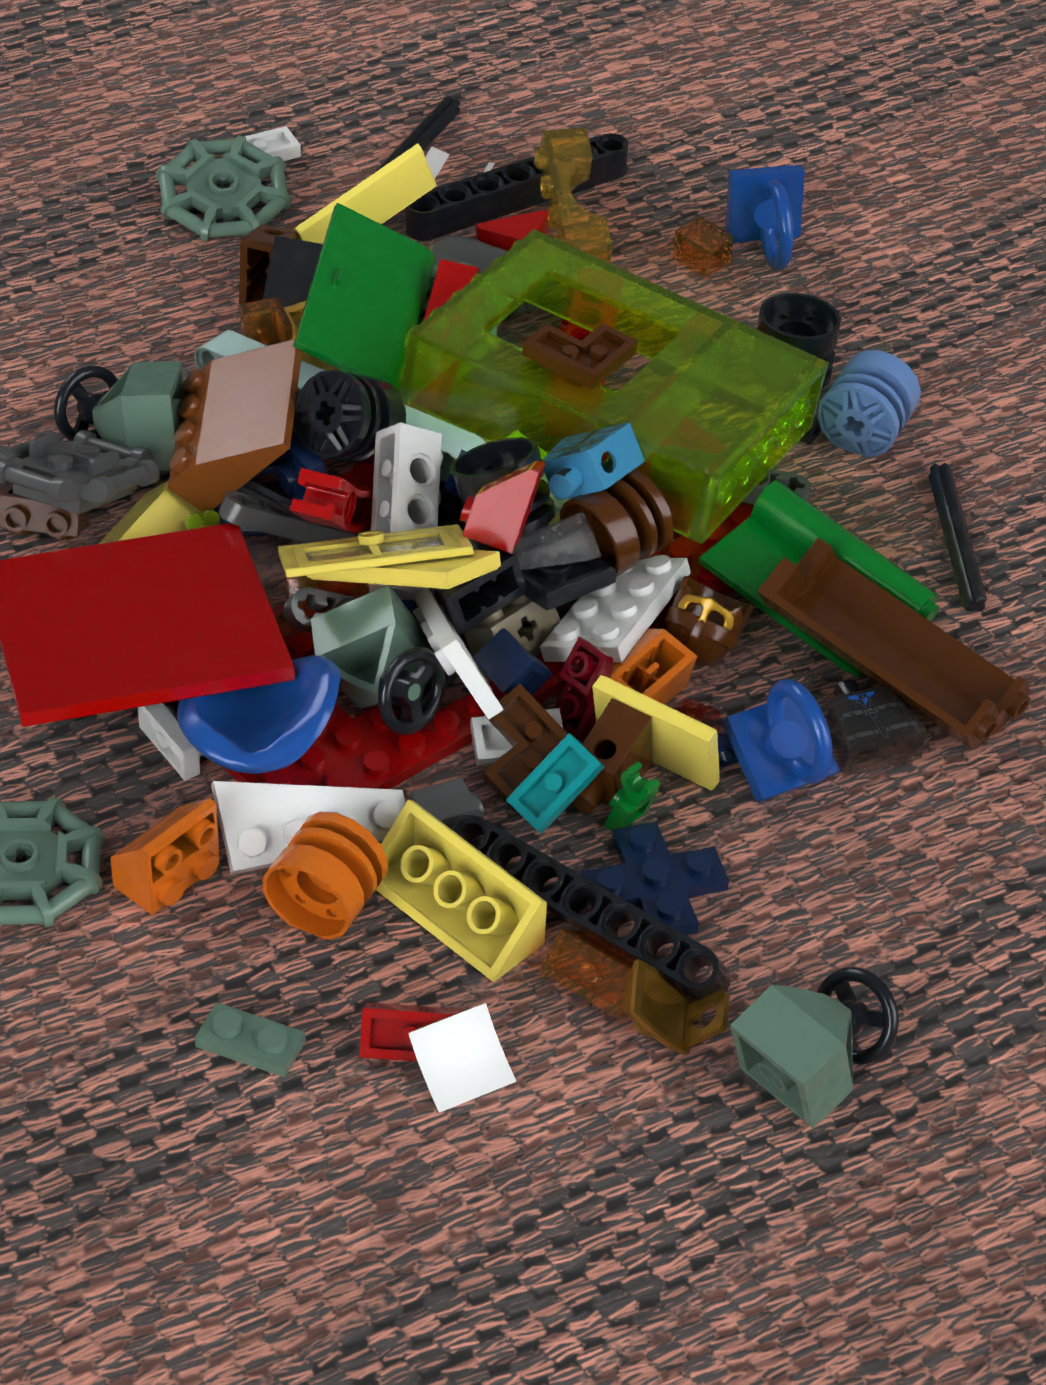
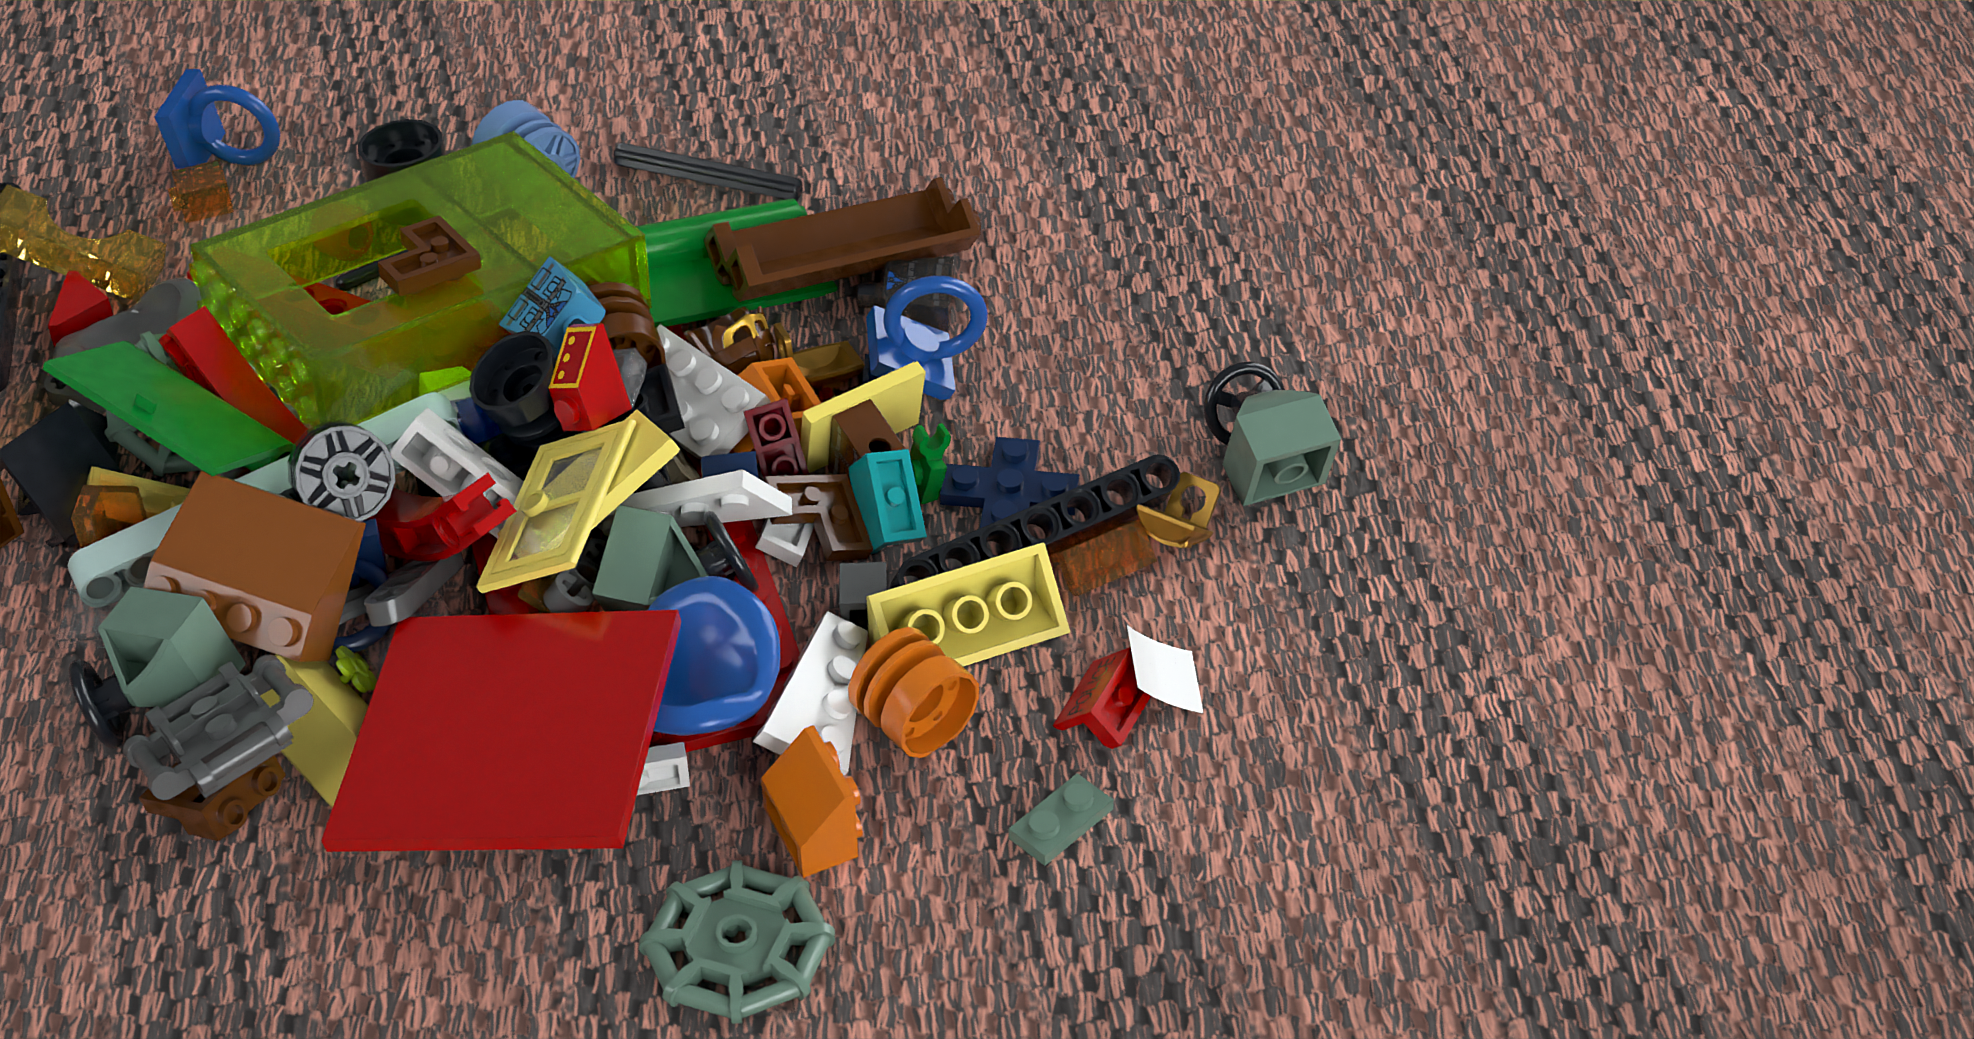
camera: 65 degrees left, 0 degrees up
none -> pearl gold piece [773,323,865,390]

